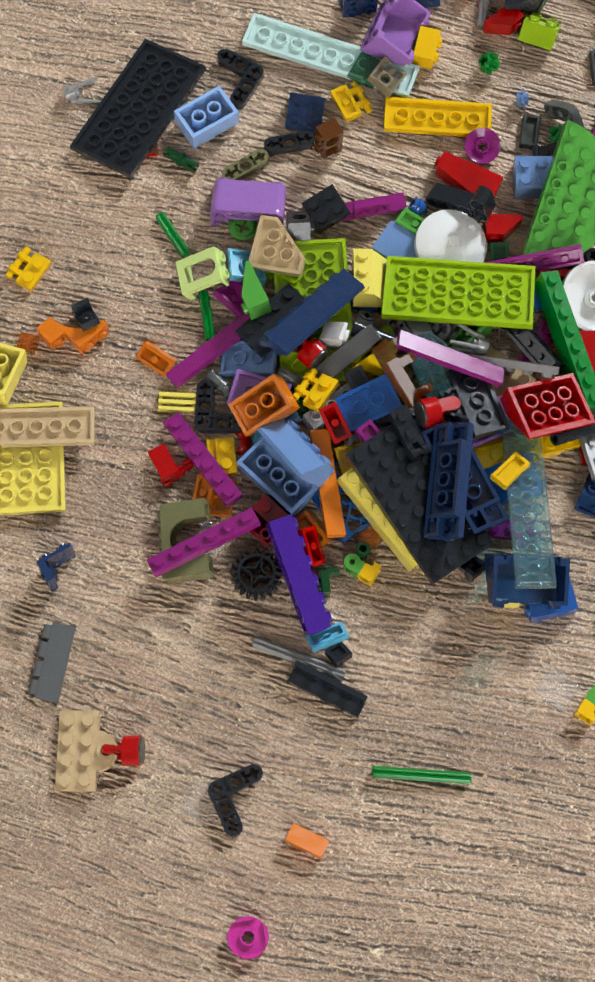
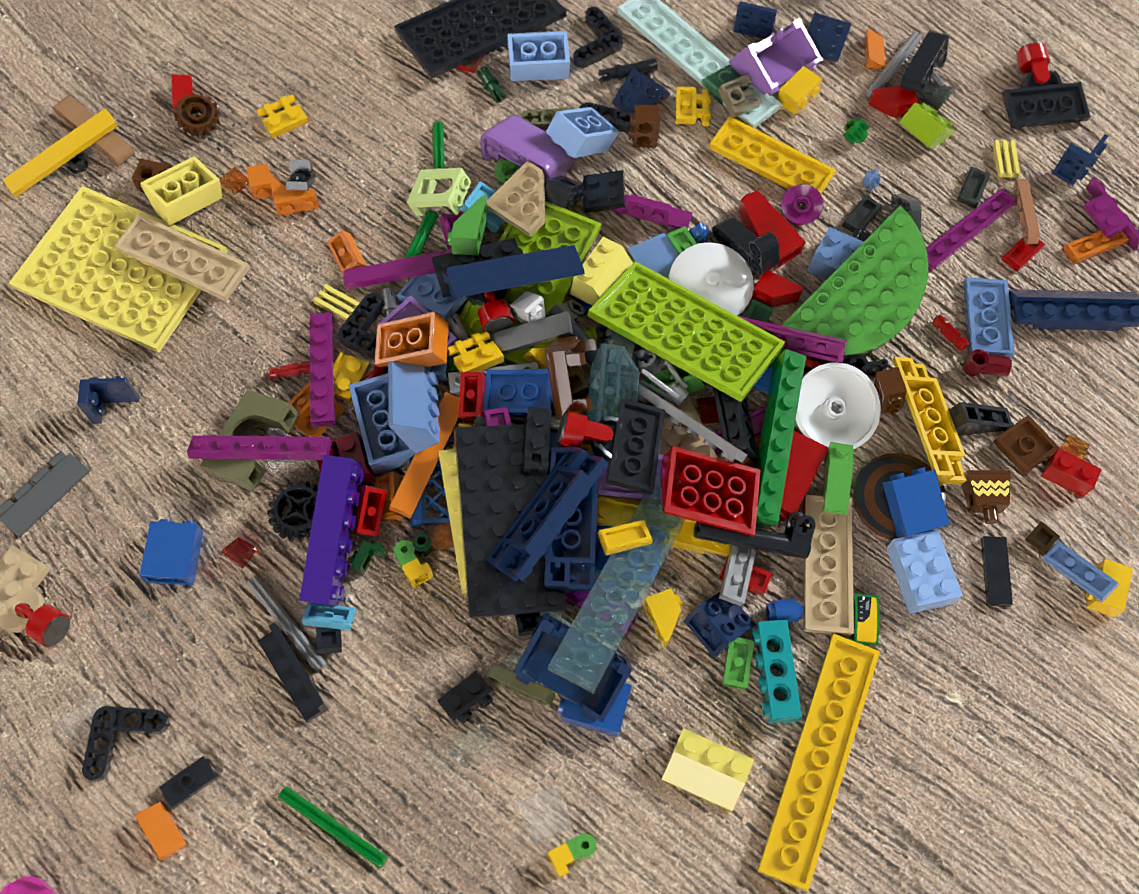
camera: 30 degrees right, 5 degrees down
red tile [148,443,180,482] -> none
black plate [343,365,369,390] -> none
tile [396,330,504,387] -> none
none -> blue brick [139,519,203,585]
none -> black plate [159,756,218,809]
none -> clear red slope [221,537,257,569]
none -> black bracket [437,670,495,725]
none -> olive beam [486,665,556,707]
none -> light blue brick [546,107,619,158]
none -> black pin [598,58,658,83]
none -> yellow slope [643,588,682,648]
none -> clear red slope [696,396,720,424]

